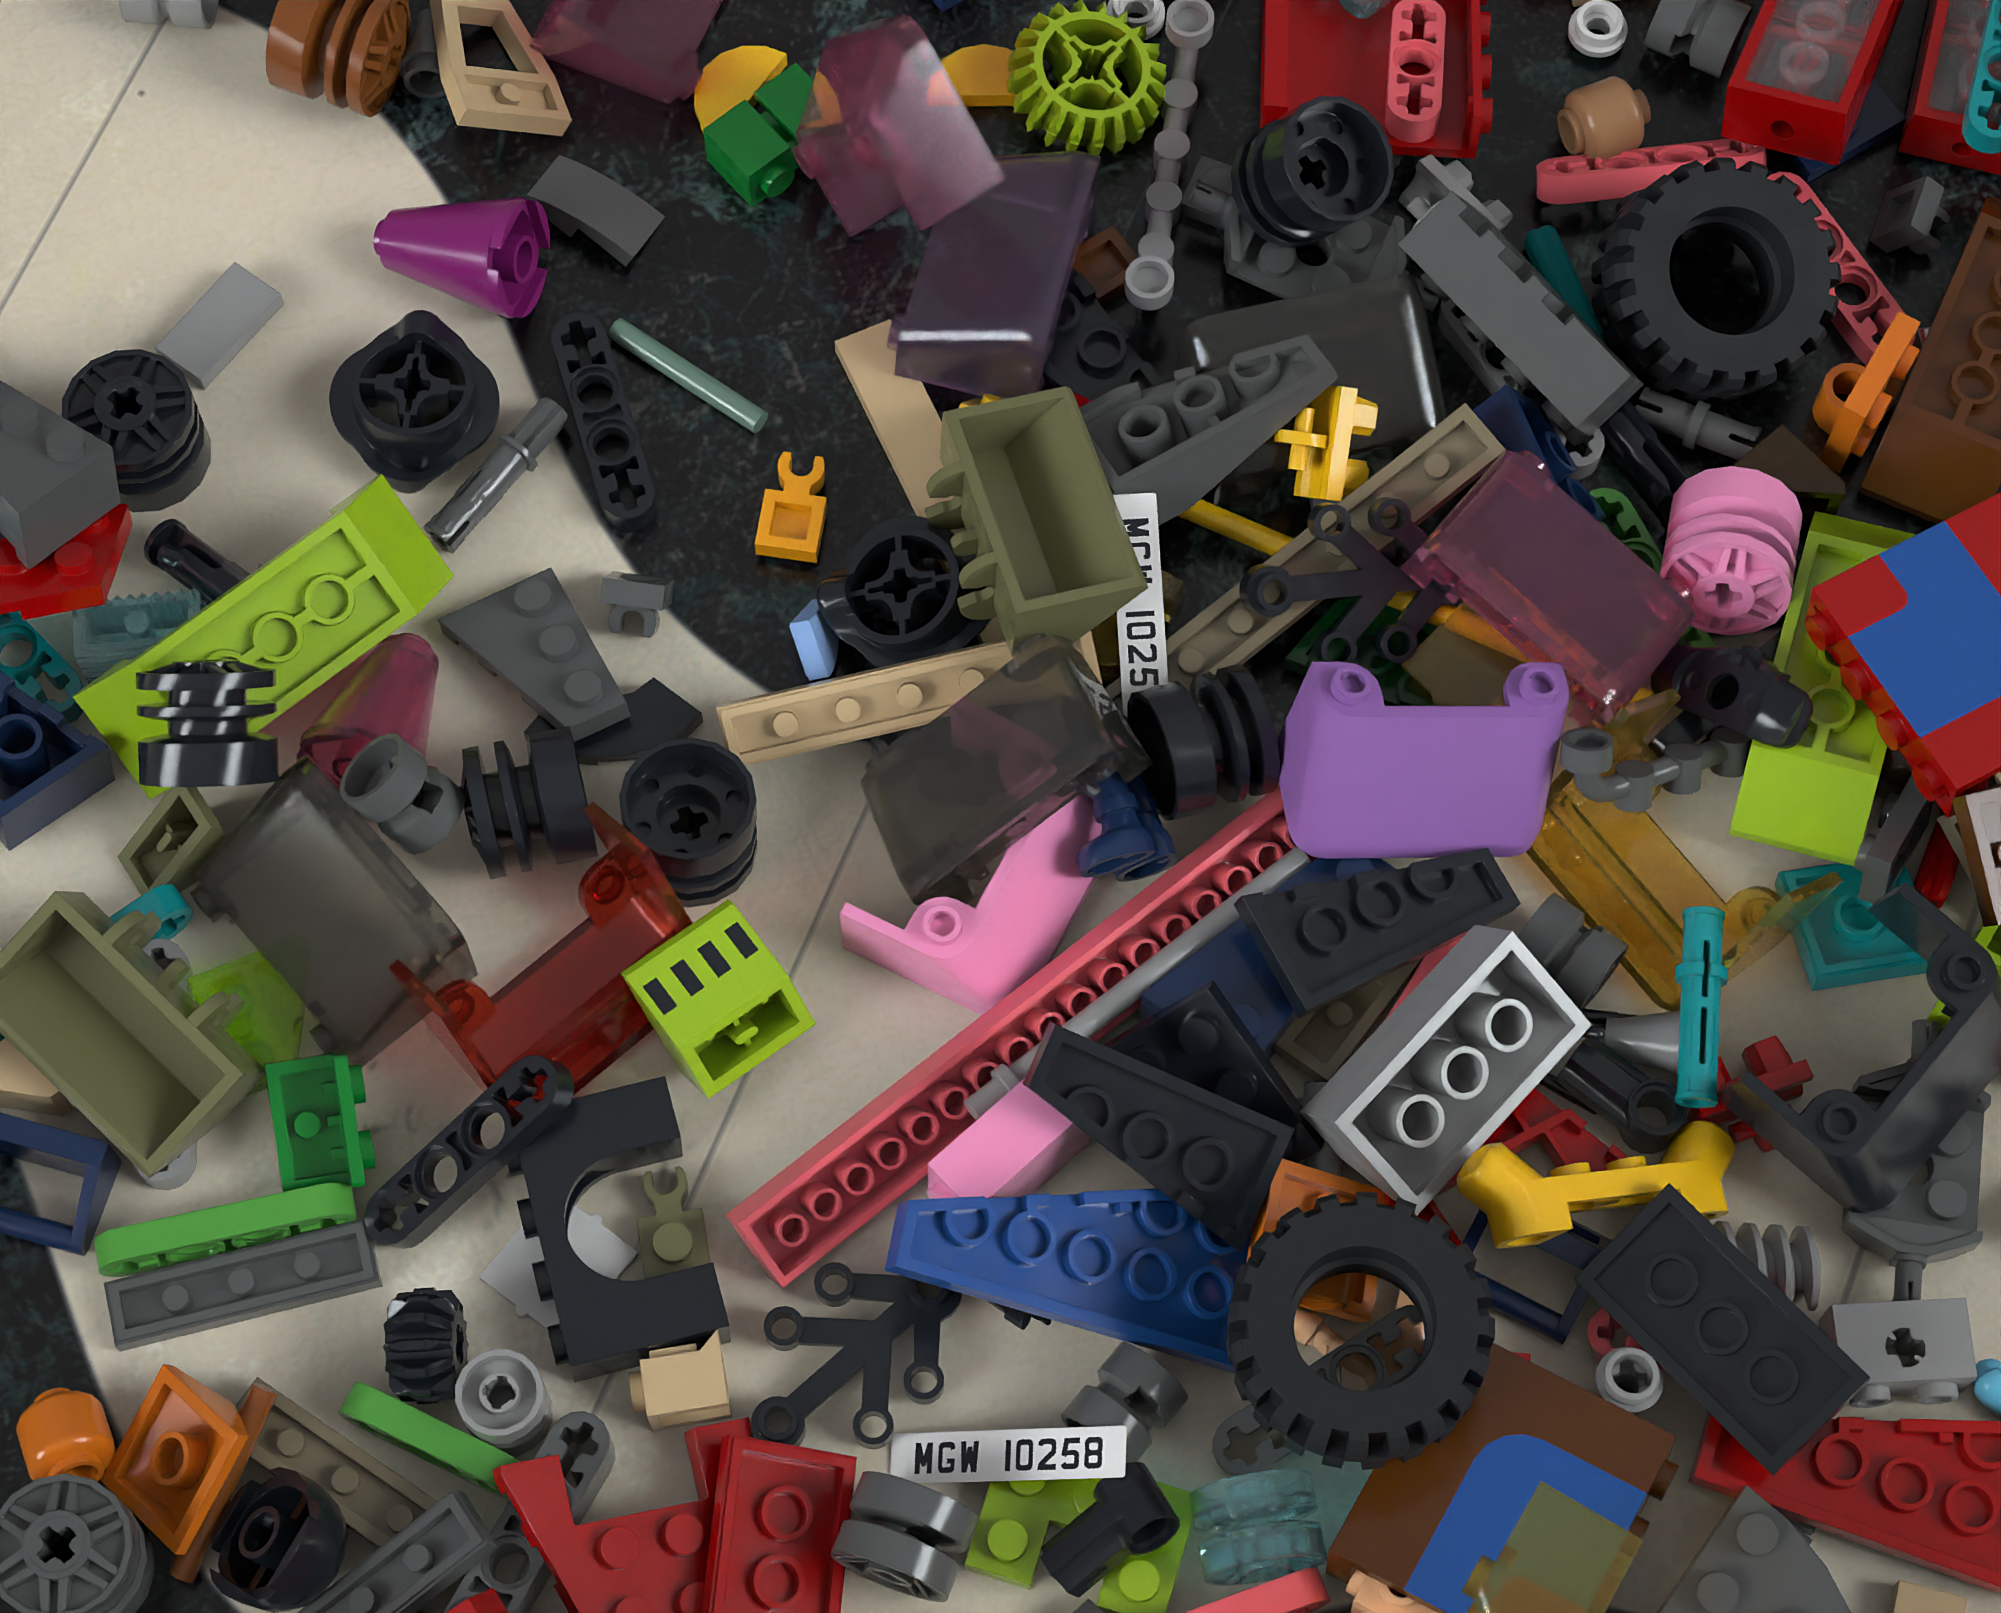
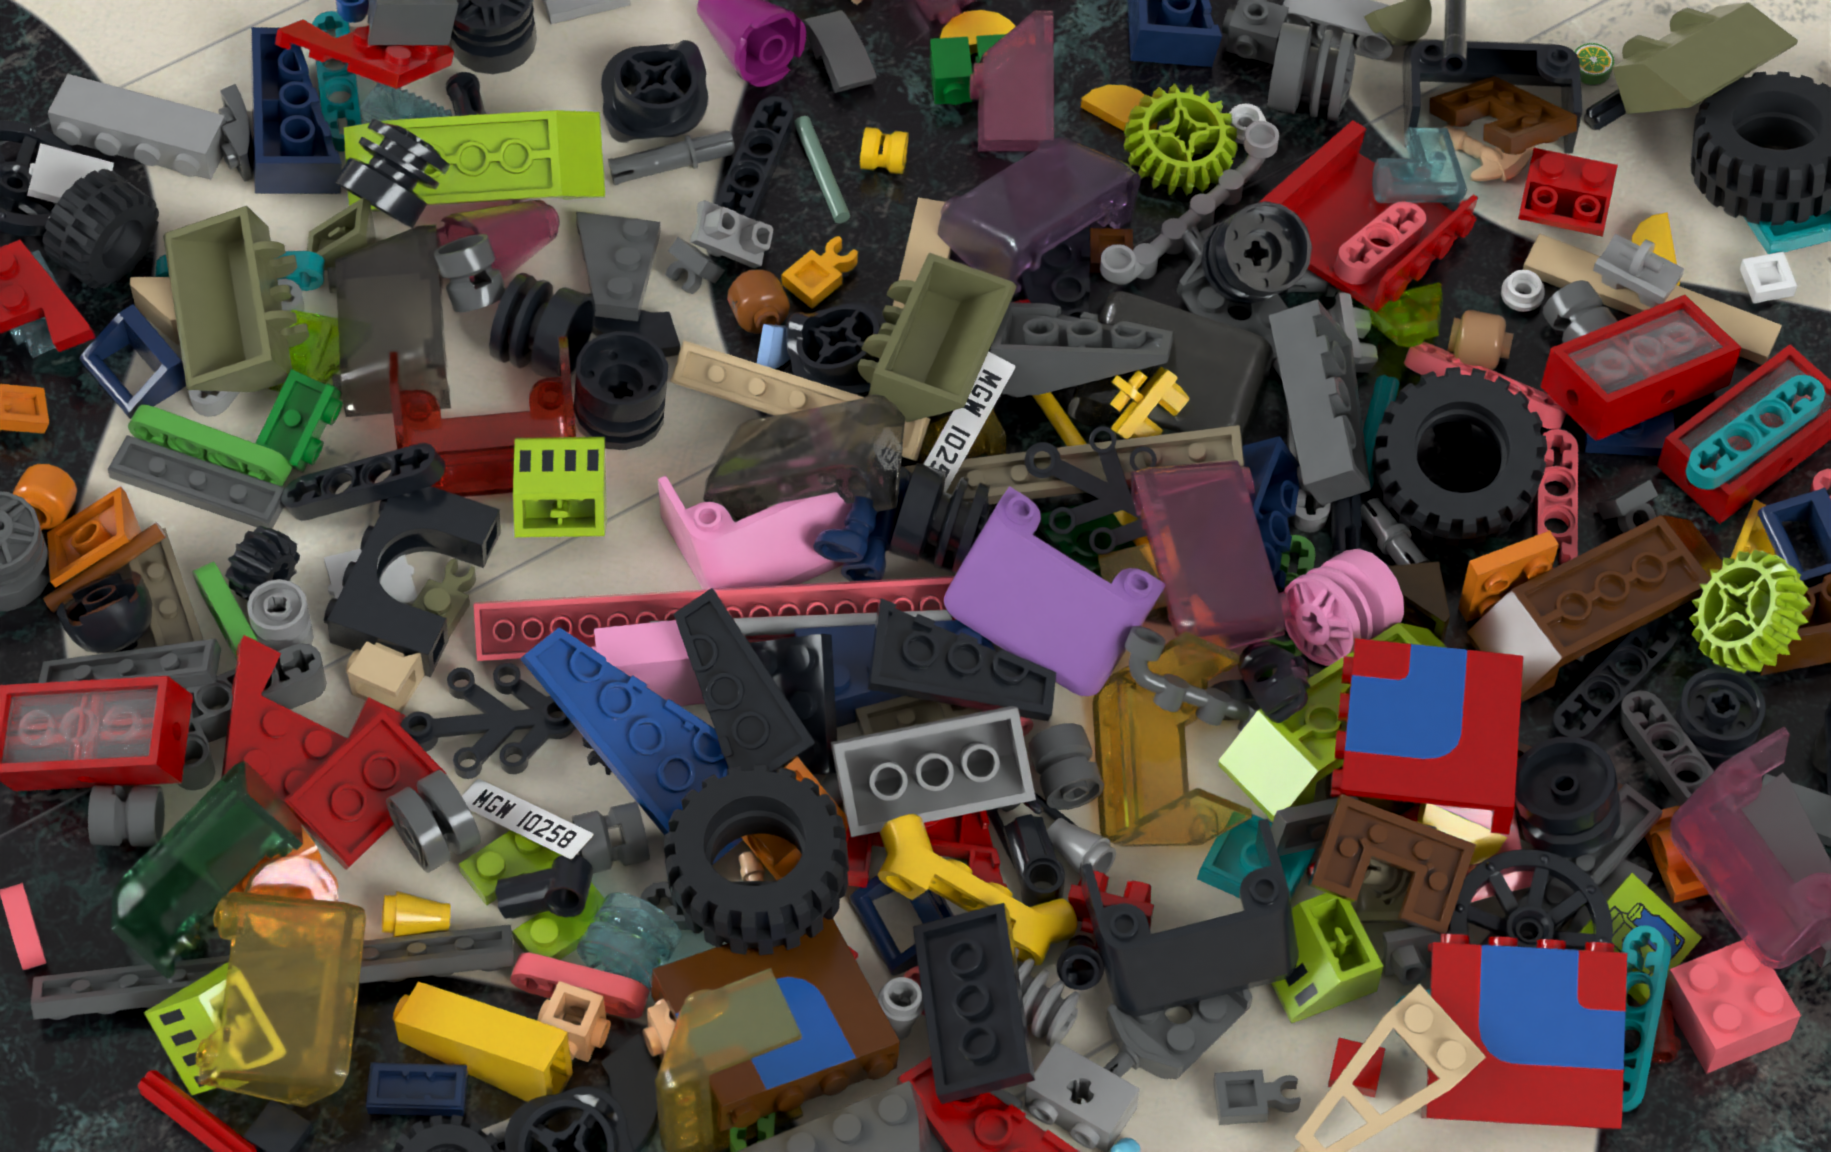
camera: 35 degrees right, 10 degrees down
teal pin [1675,906,1728,1108] -> none
none -> light grey hips [690,200,773,268]
none -> dark orange head [727,269,790,334]
none -> yellow wheel [860,127,908,174]
none -> black cone [1056,935,1104,990]
none -> clear neon green wing [1363,282,1443,347]

